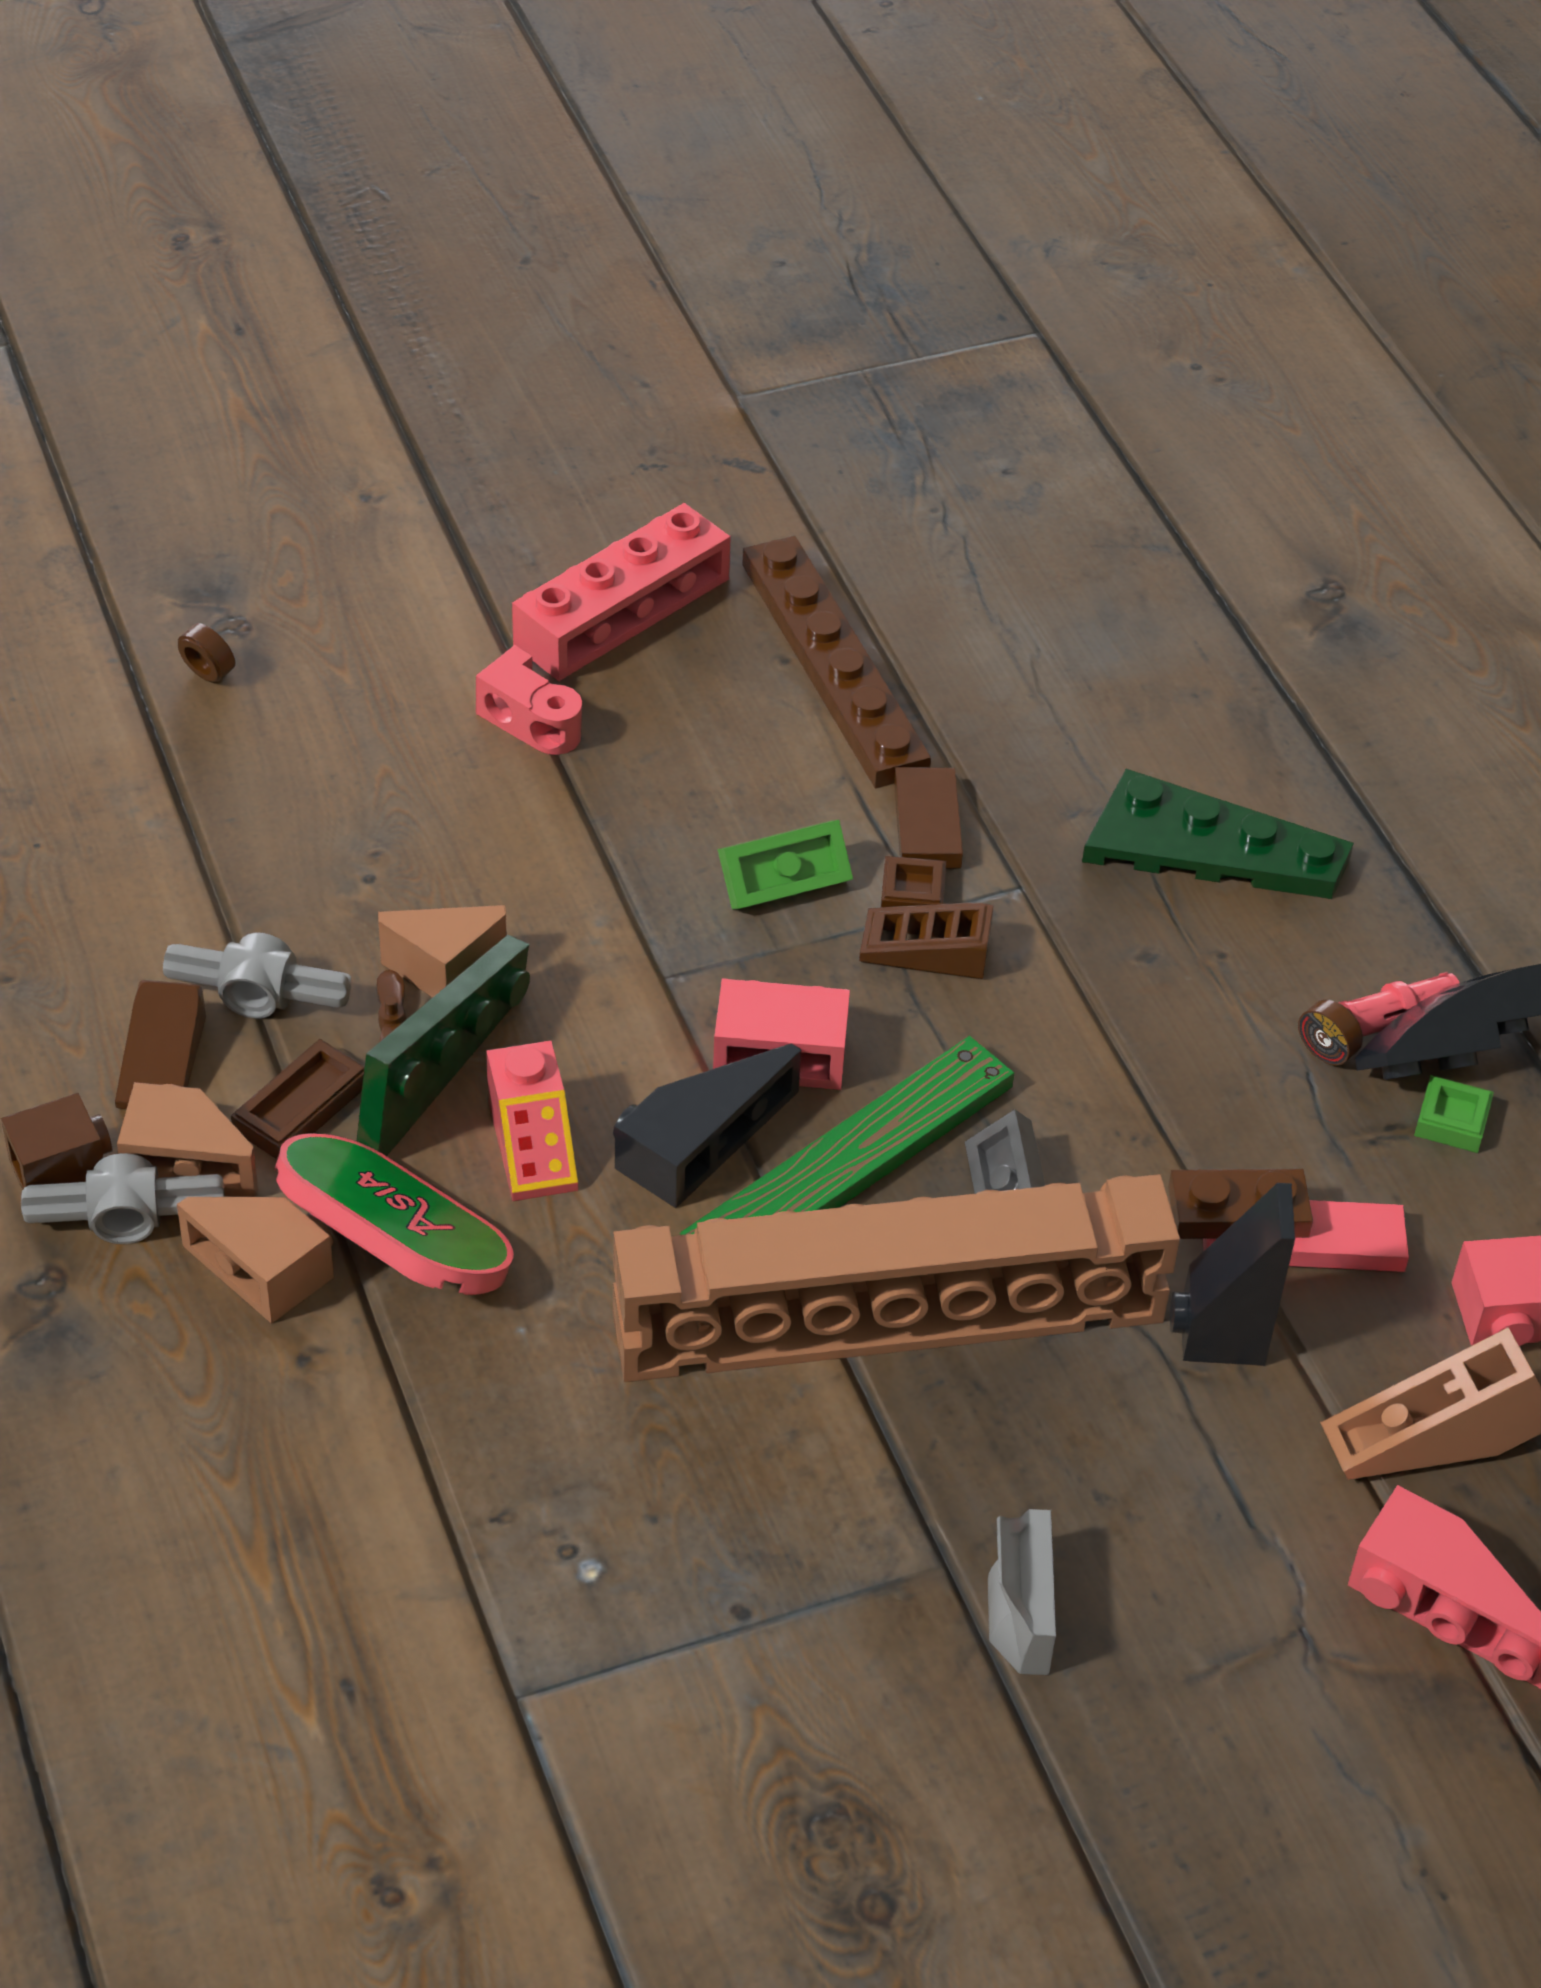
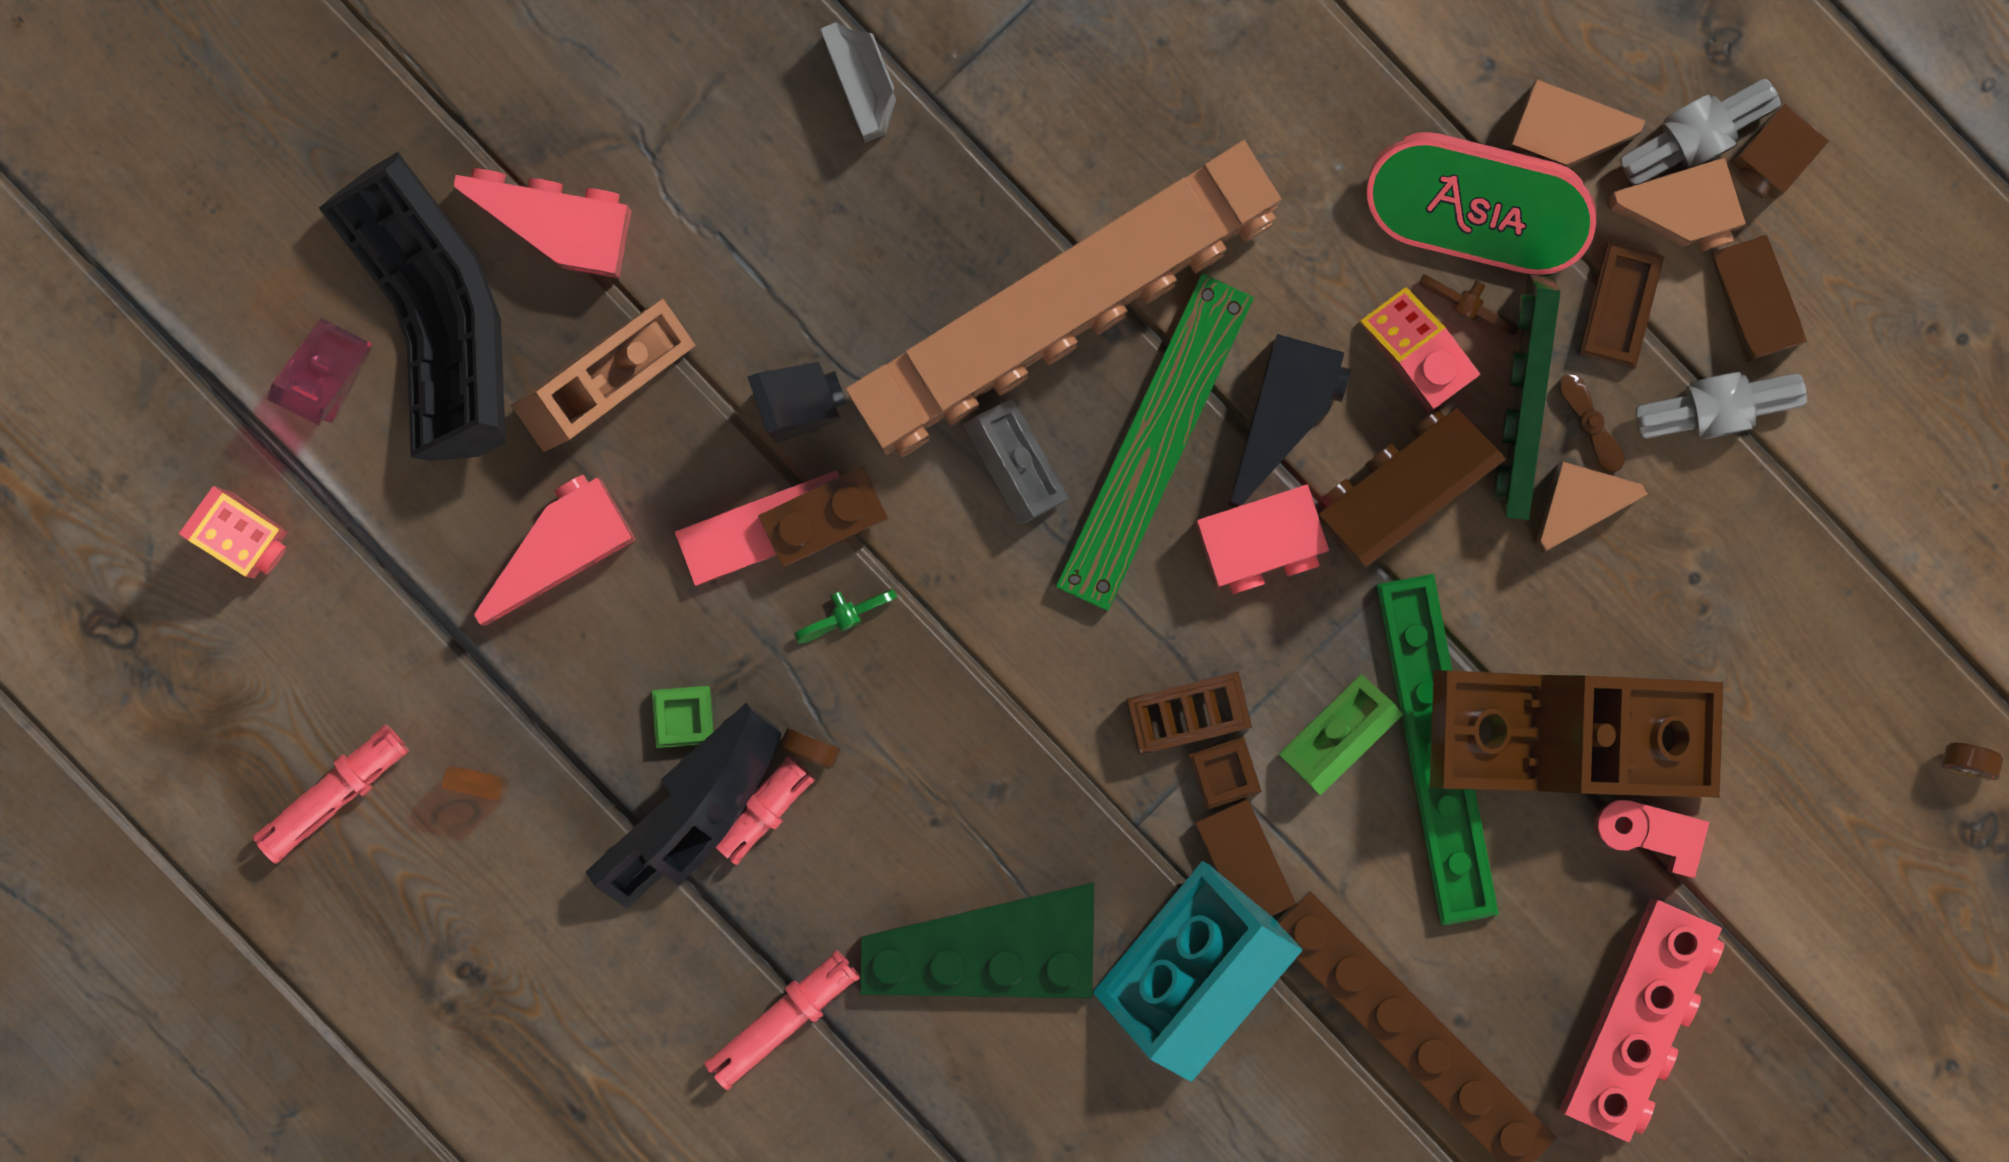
camera: 160 degrees right, 40 degrees up
none -> coral pin [704,950,860,1091]
none -> green piece [794,588,897,644]
none -> teal slope [1093,861,1303,1082]
none -> reddish brown slope [1318,408,1506,572]
none -> green tile [1376,574,1499,926]
none -> reddish brown piece [1419,274,1518,335]
none -> reddish brown bracket [1430,670,1723,798]

